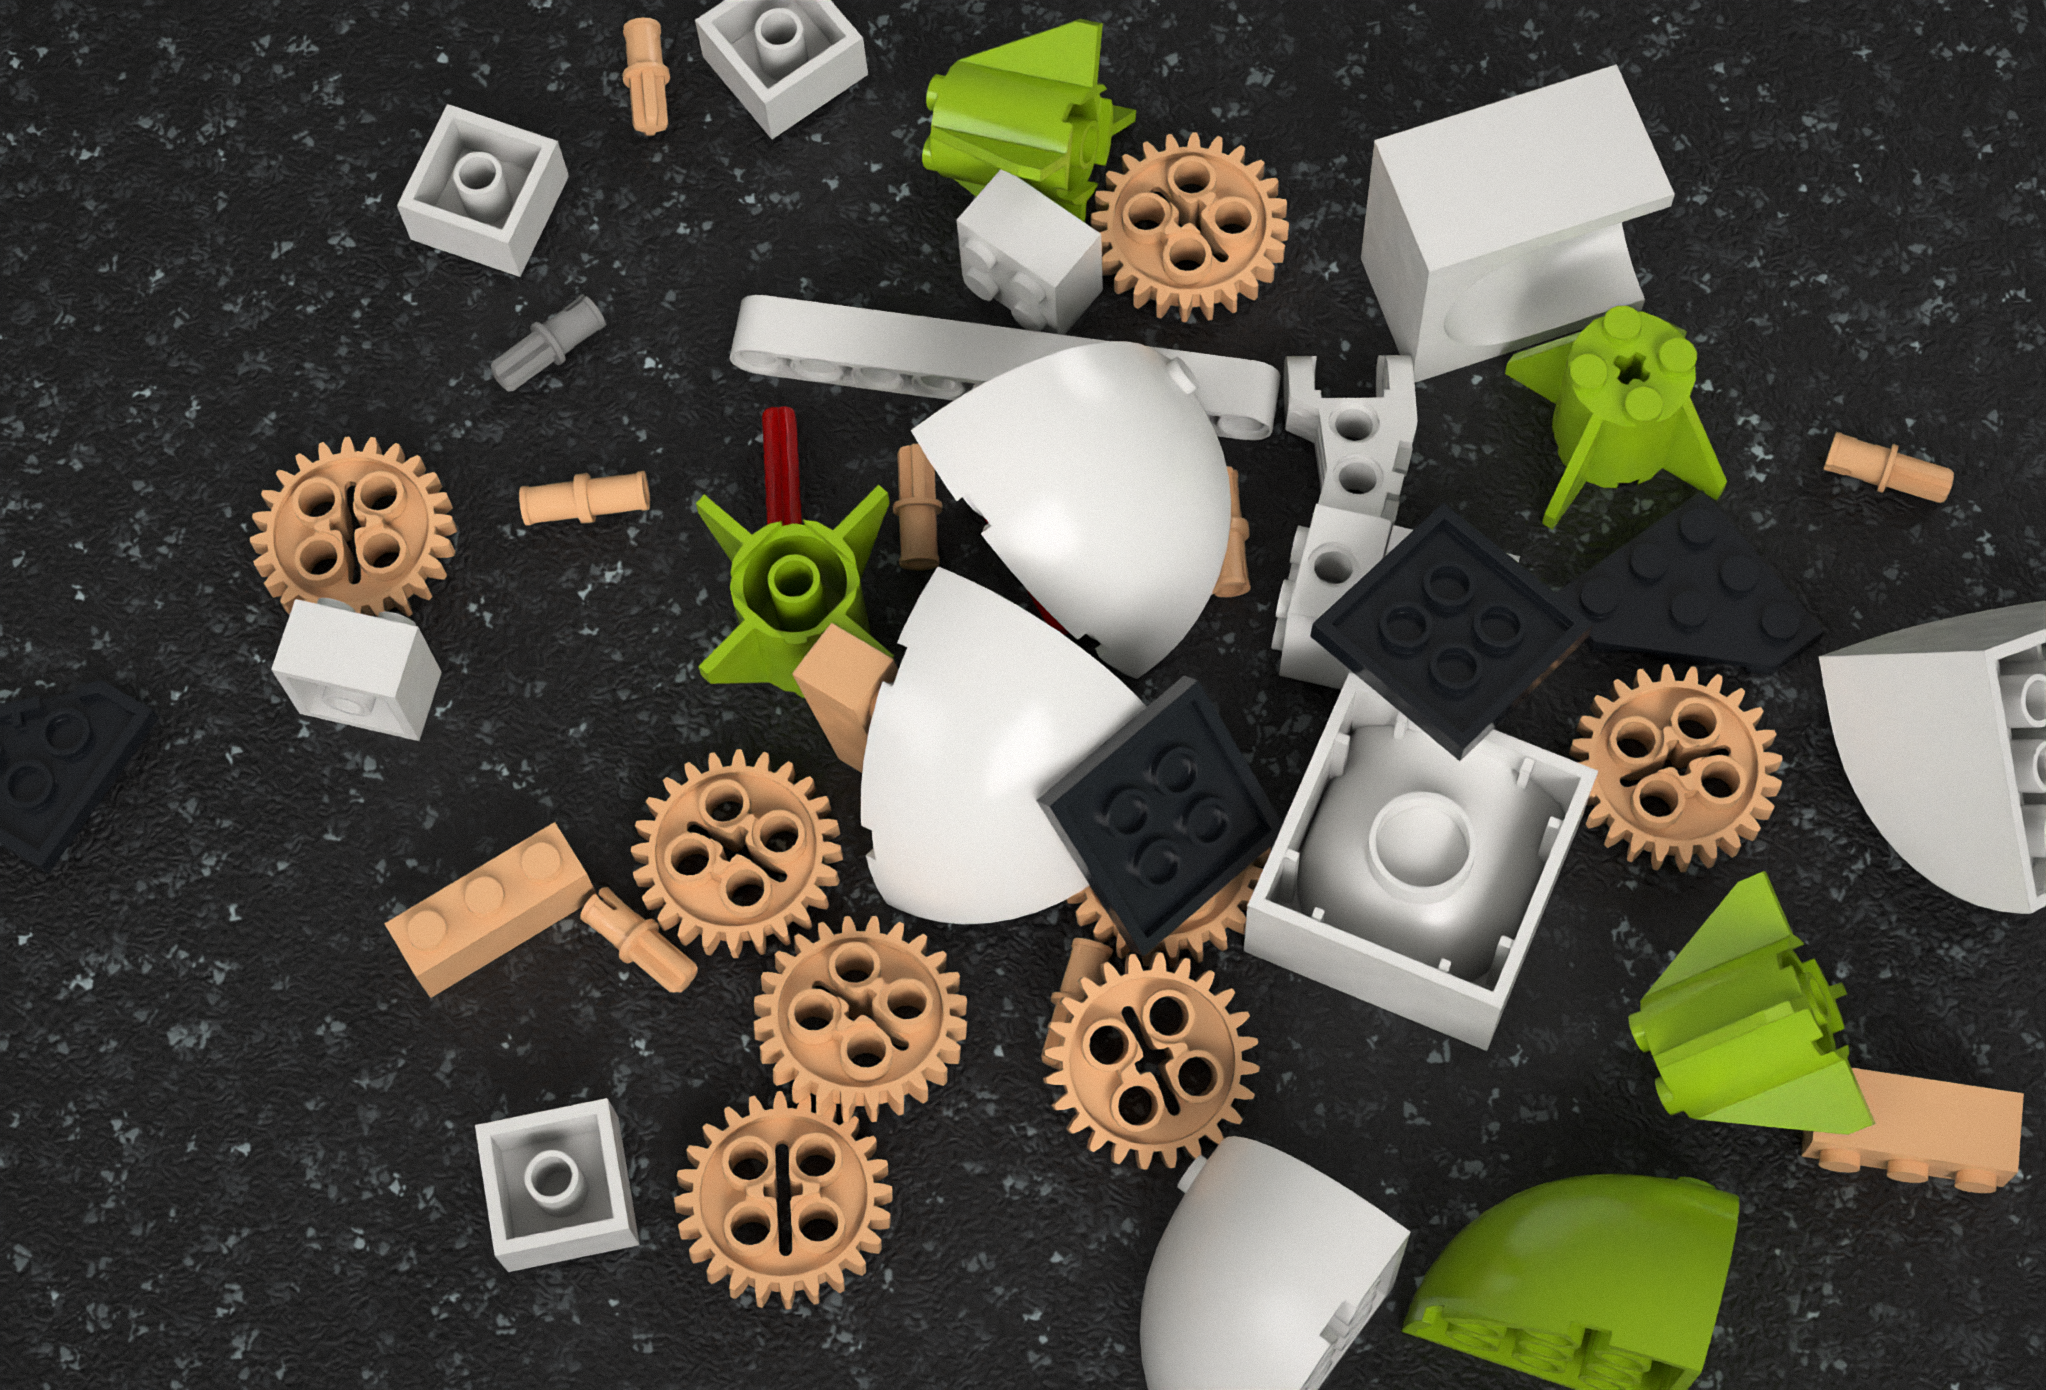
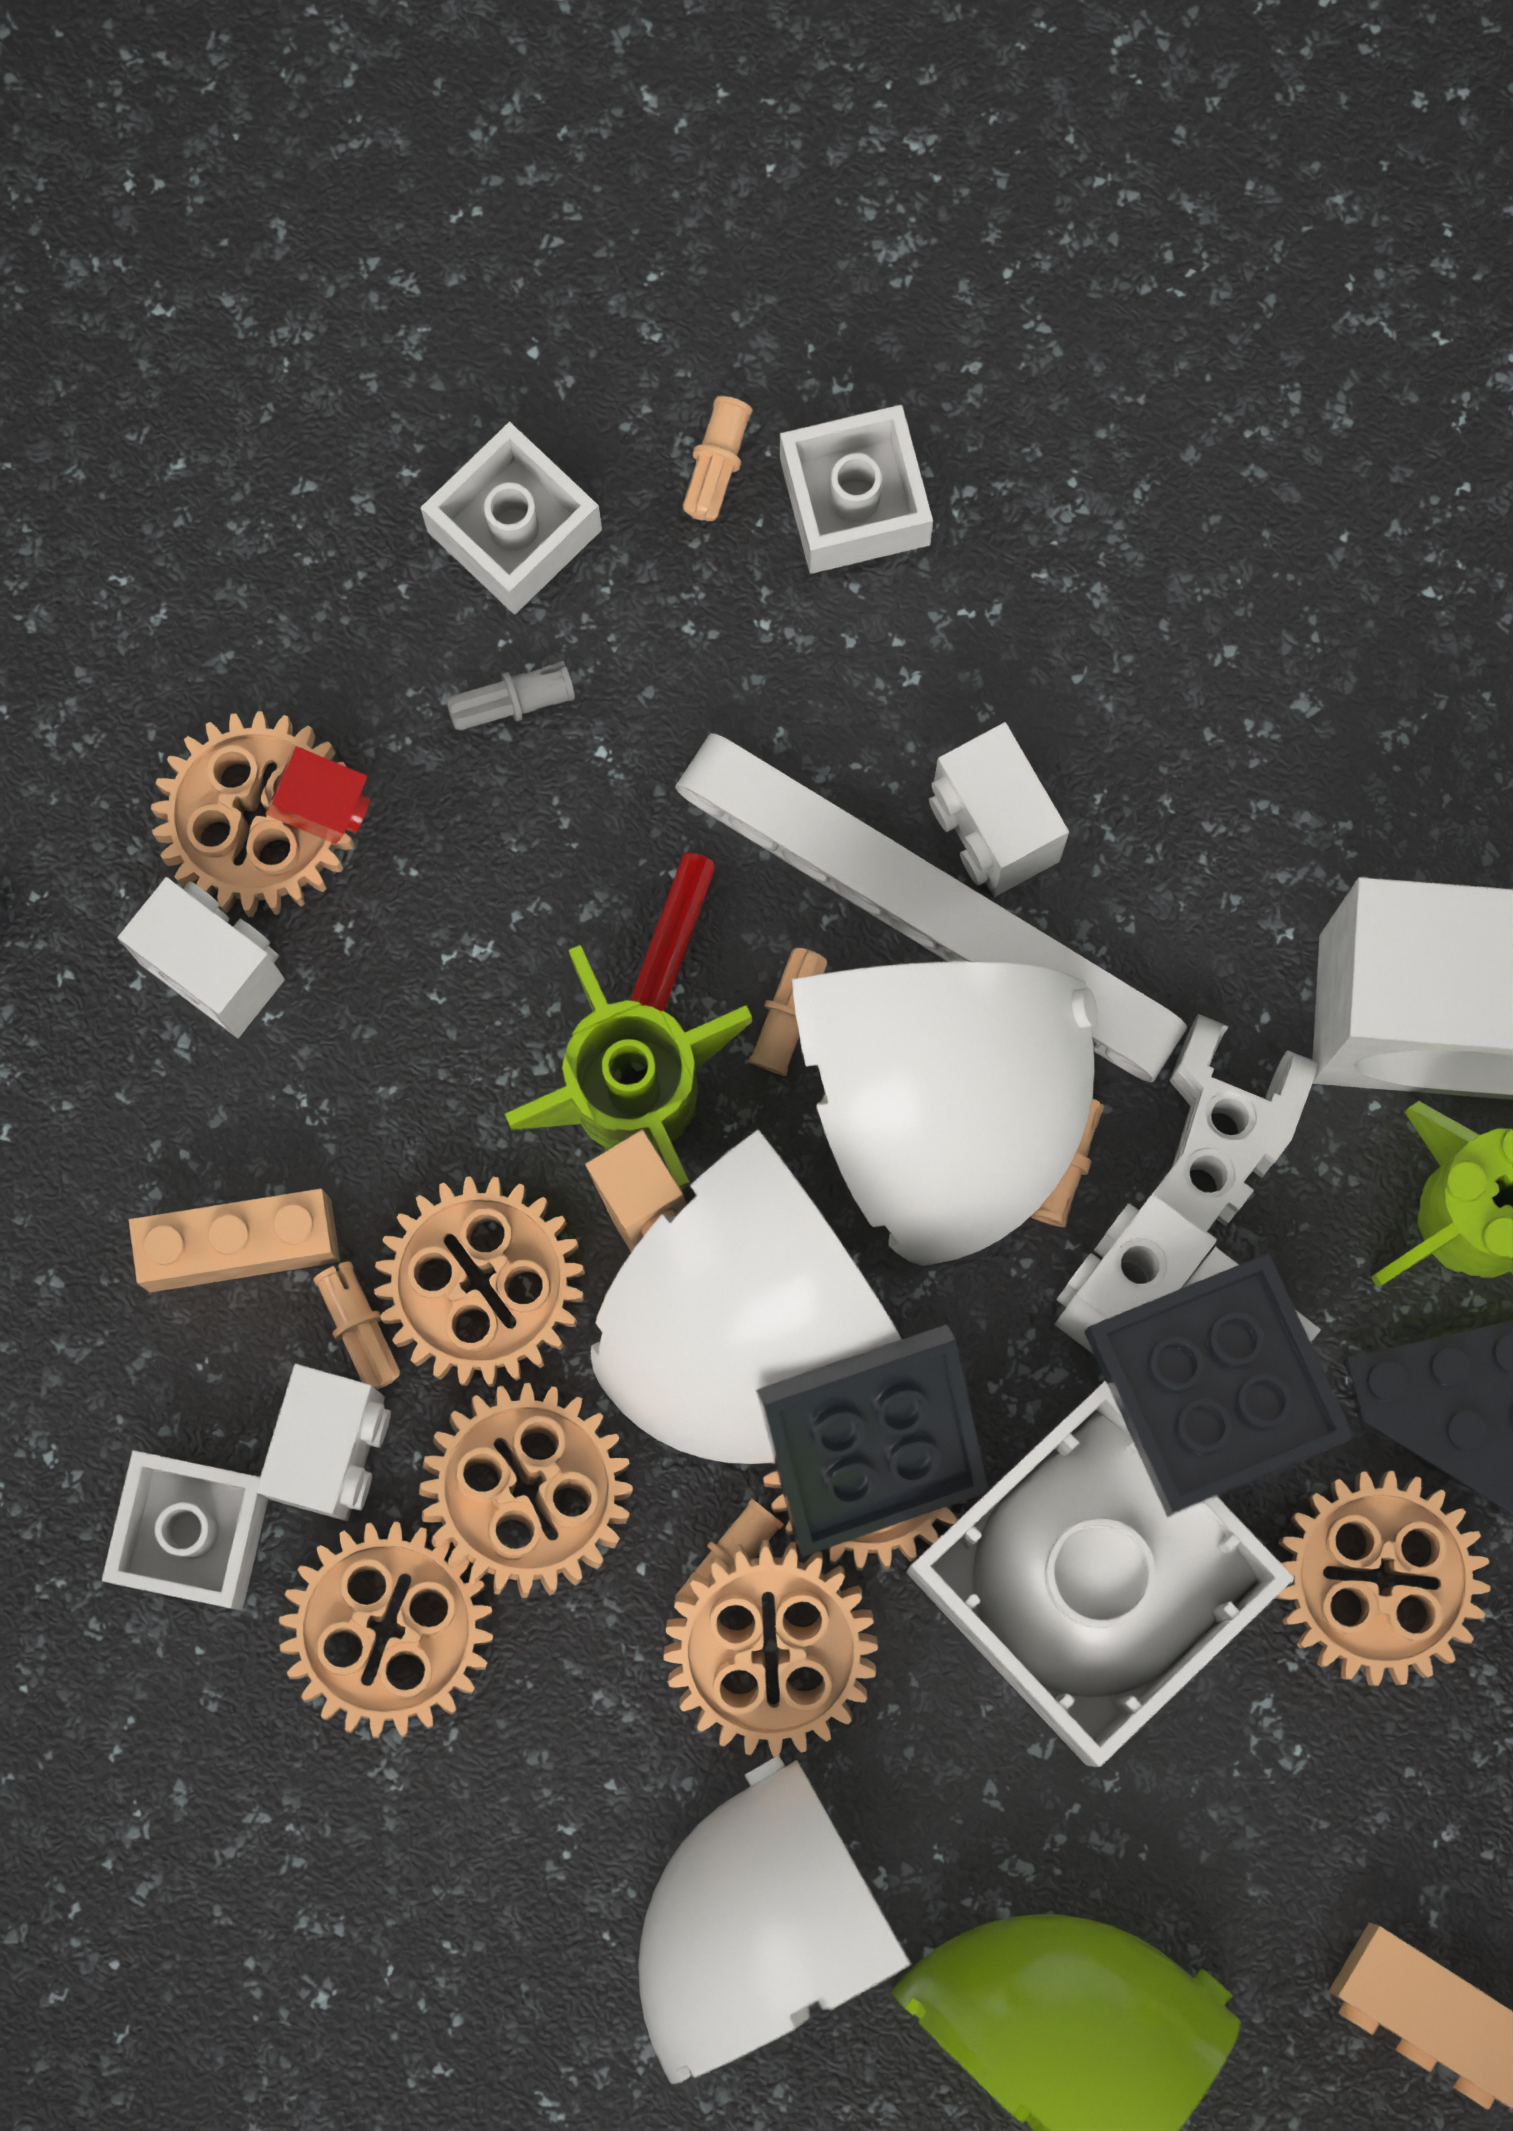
camera: 20 degrees right, 10 degrees up
light nougat pin [519,471,650,526] -> none
lime brick [922,19,1136,222] -> none
light nougat gear [1091,132,1289,322] -> none
lime brick [1628,871,1876,1135] -> none
none -> white brick [256,1364,391,1522]
none -> red brick [265,746,371,844]

